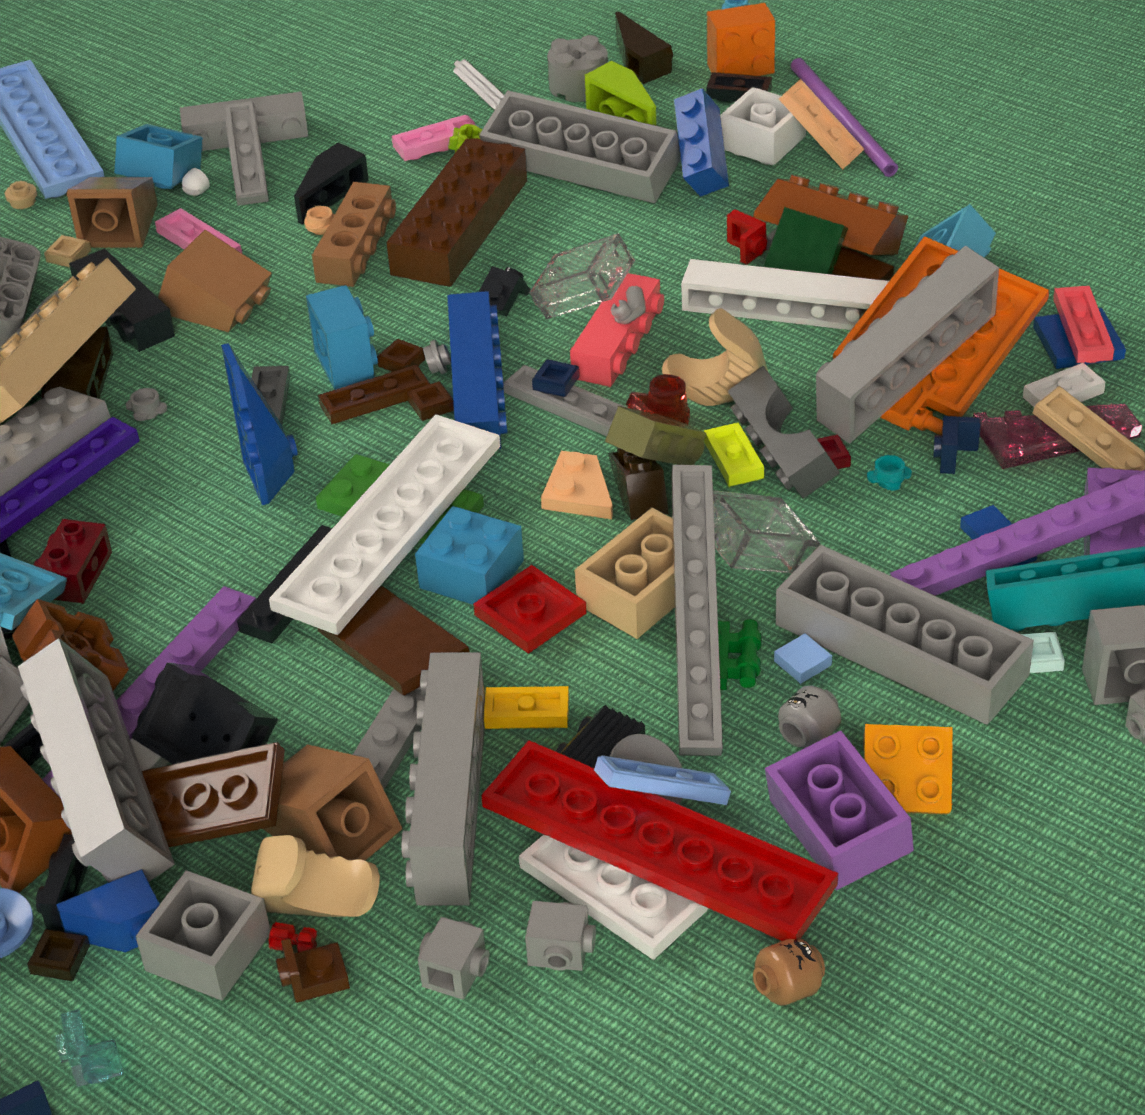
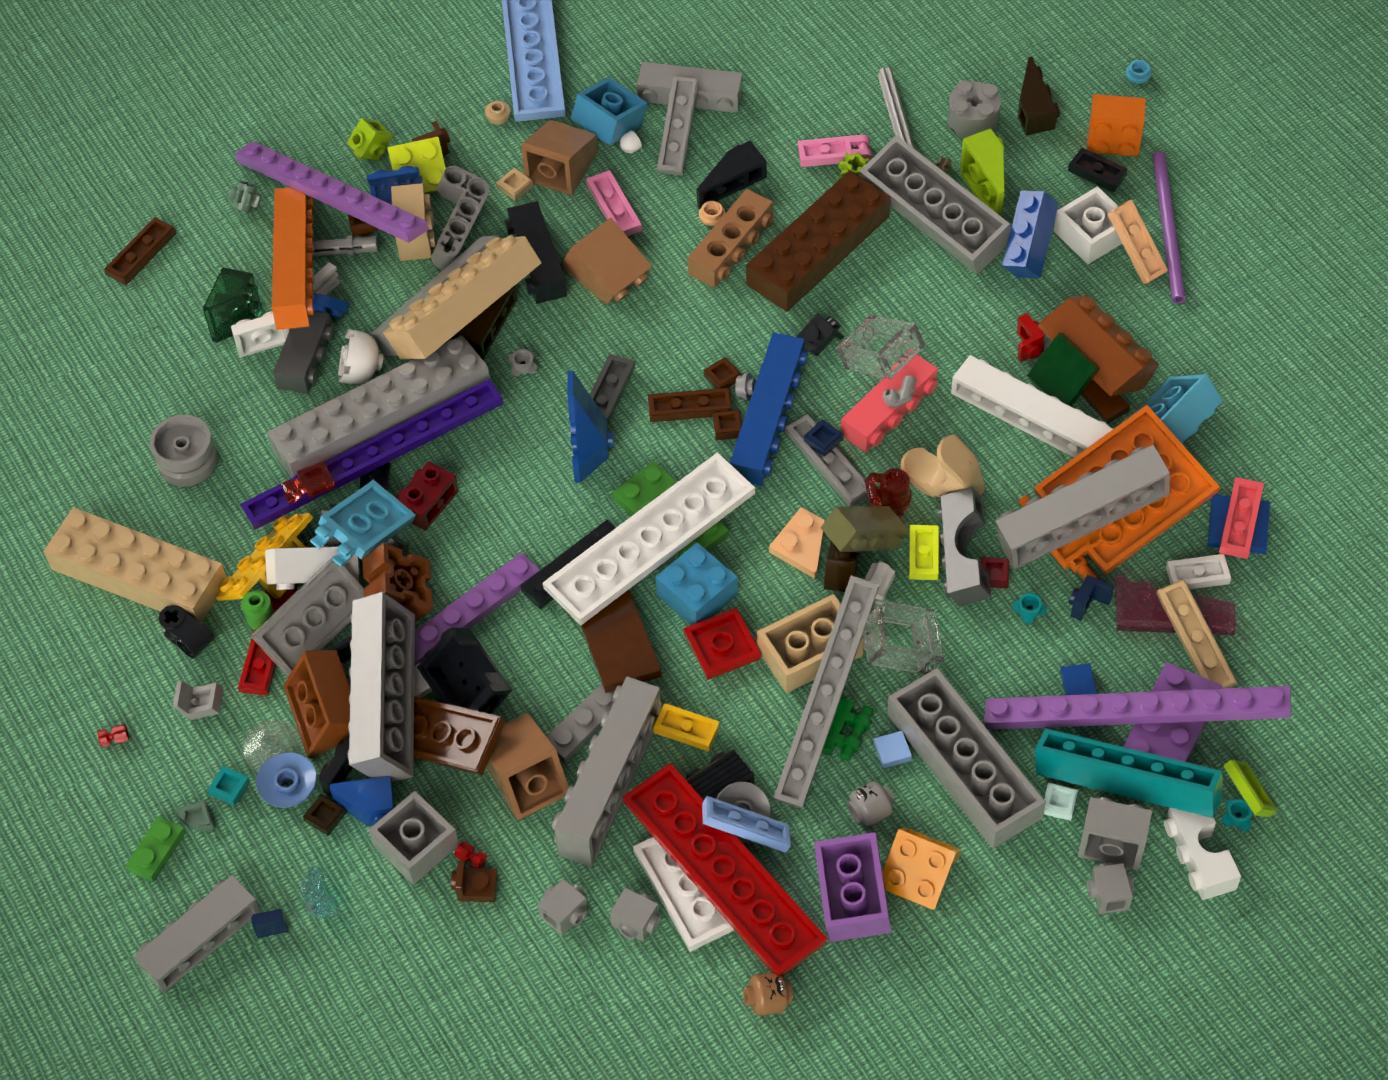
camera: 20 degrees right, 15 degrees up
tan animal [251,835,380,917] -> none
dark azure brick [306,285,378,390] -> none

